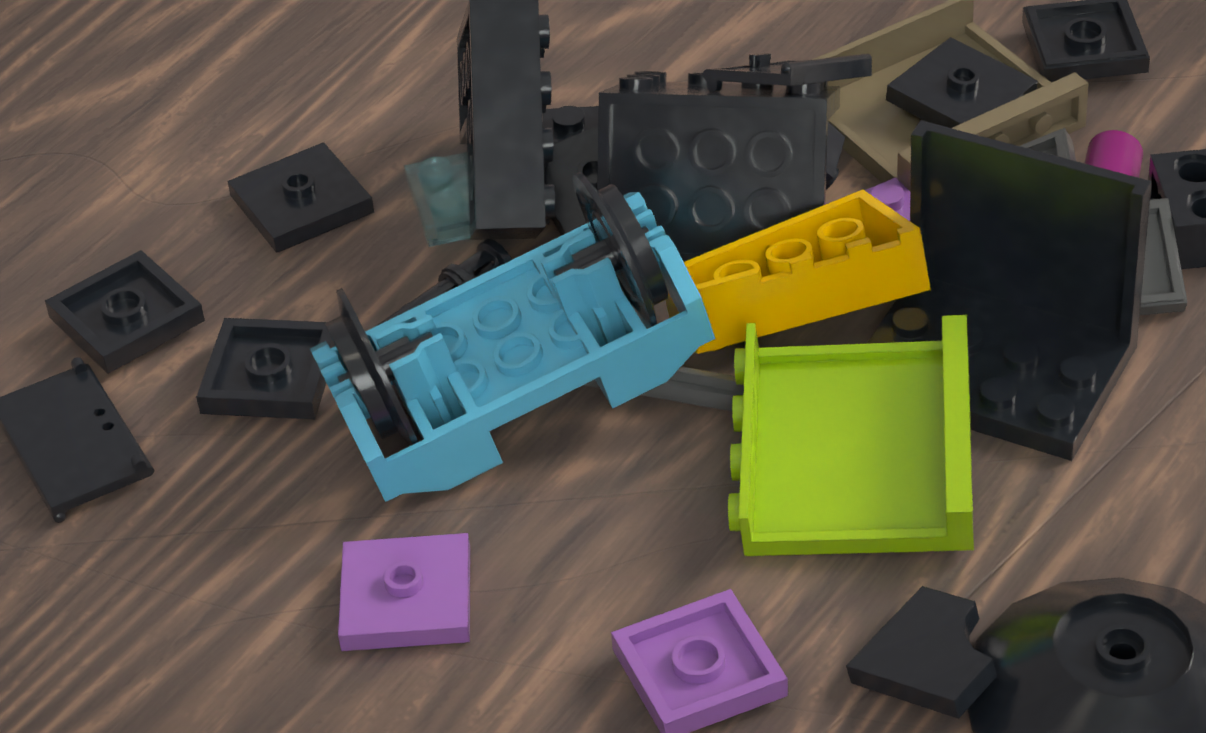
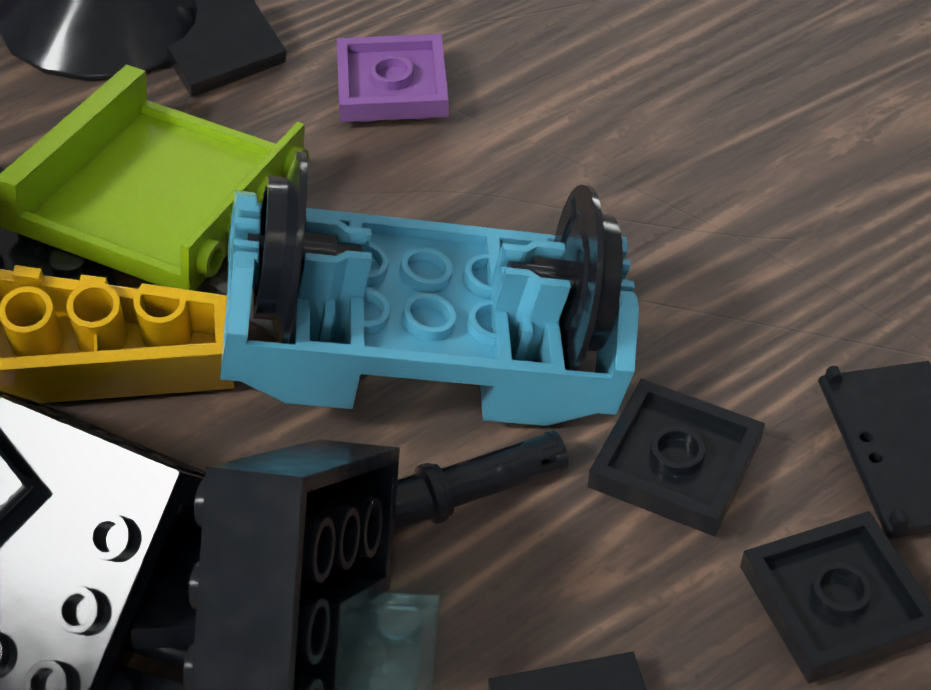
camera: 165 degrees left, 5 degrees up
medium lavender plate [338,533,470,651] -> none

